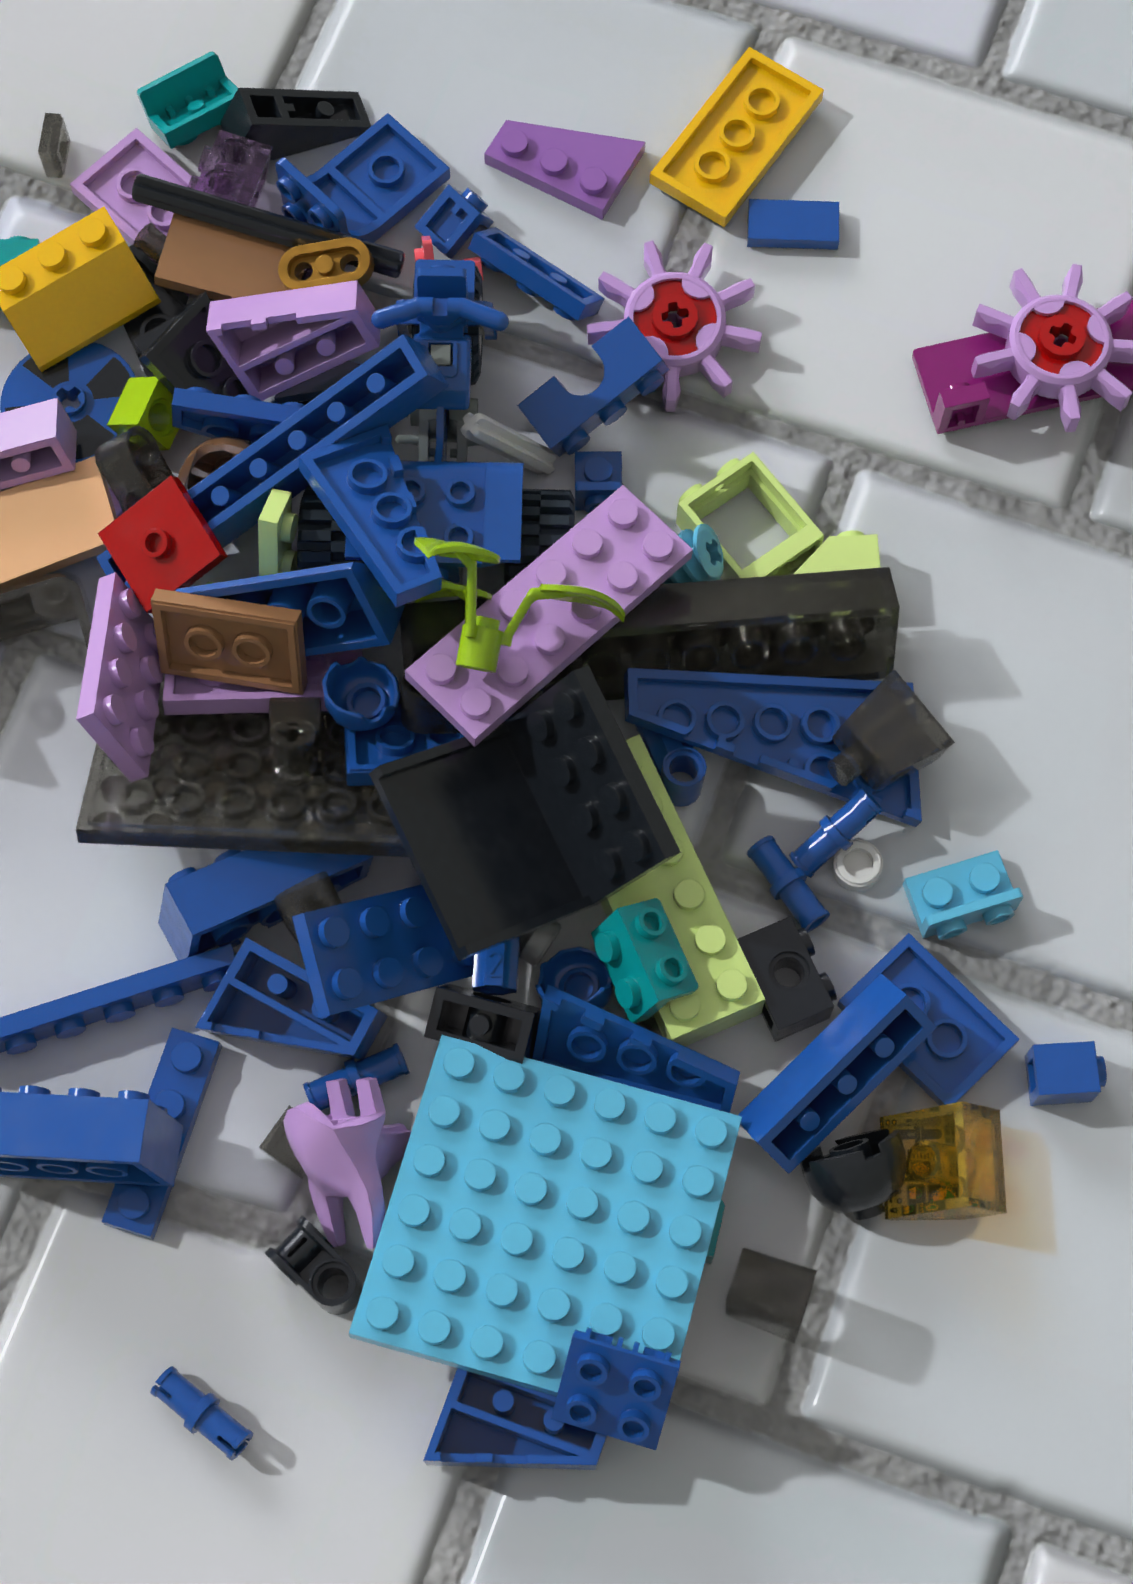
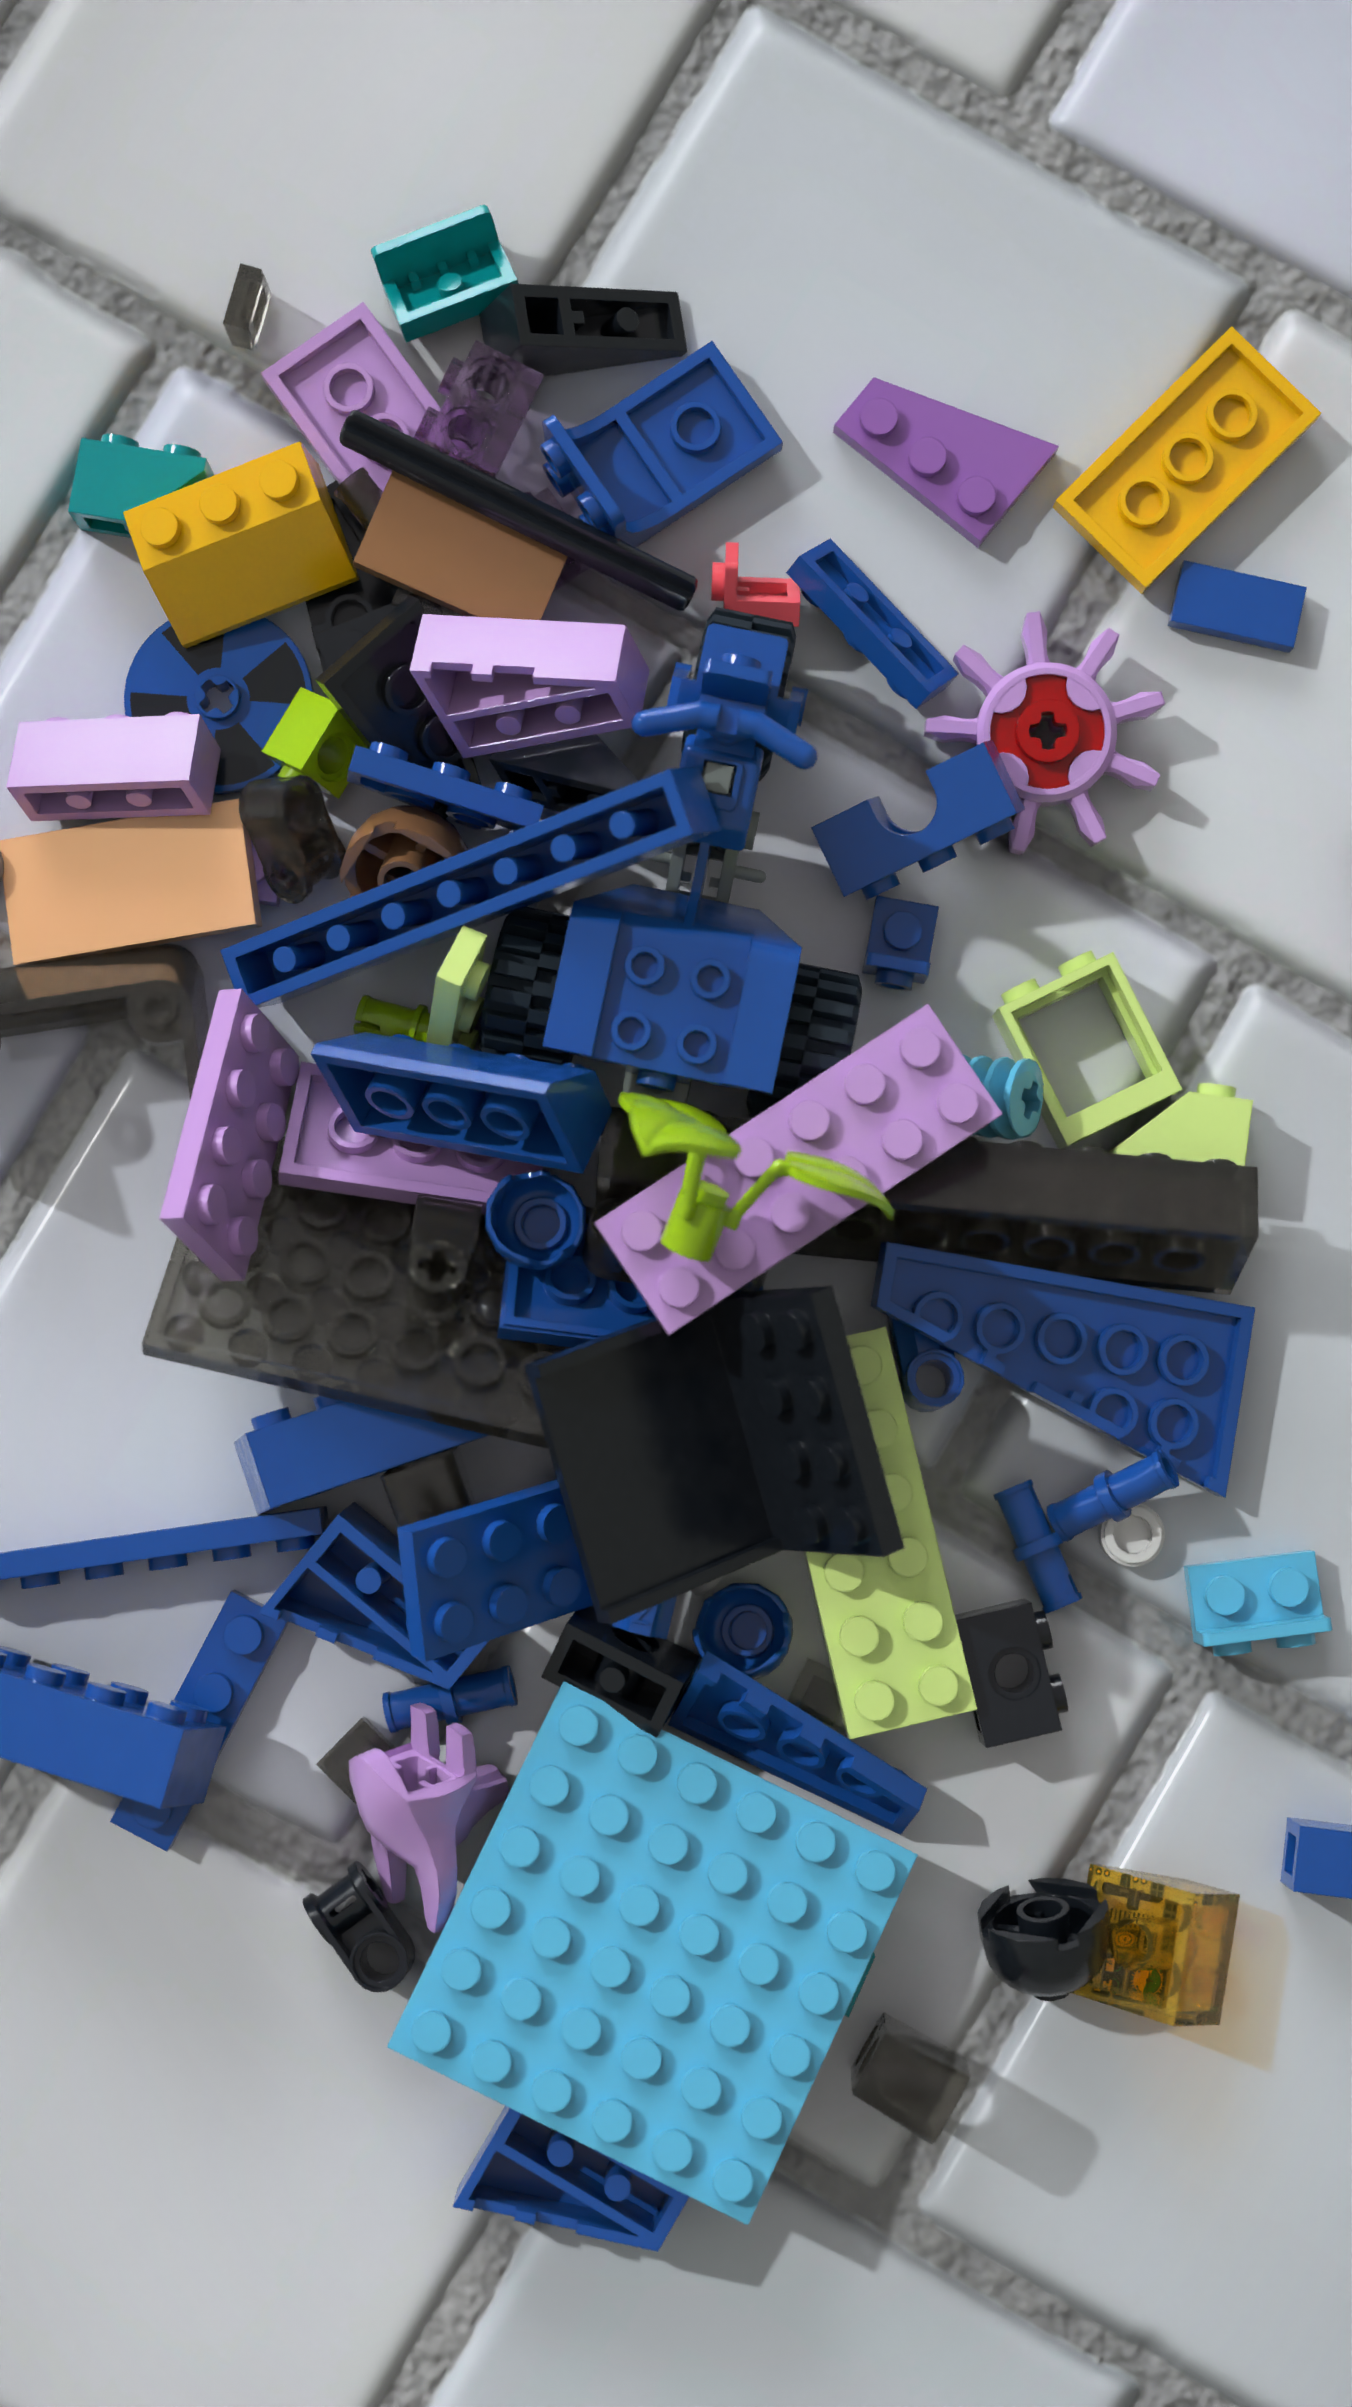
camera: 10 degrees right, 15 degrees up
red plate [97,475,228,614] -> none
blue pin [150,1366,254,1461] -> none
medium nougat tile [151,588,308,695] -> none
pearl gold plate [278,237,374,290] -> none
blue wing [299,424,442,608] -> none
blue bracket [414,184,494,259] -> none
white axle [460,412,557,474] -> none
blue hinge [551,1327,681,1450] -> none
teal bracket [591,898,699,1023] -> none
blue brick [738,974,937,1174] -> none
clear smoke torso [828,670,955,790] -> none
blue plate [837,933,1019,1113] -> none

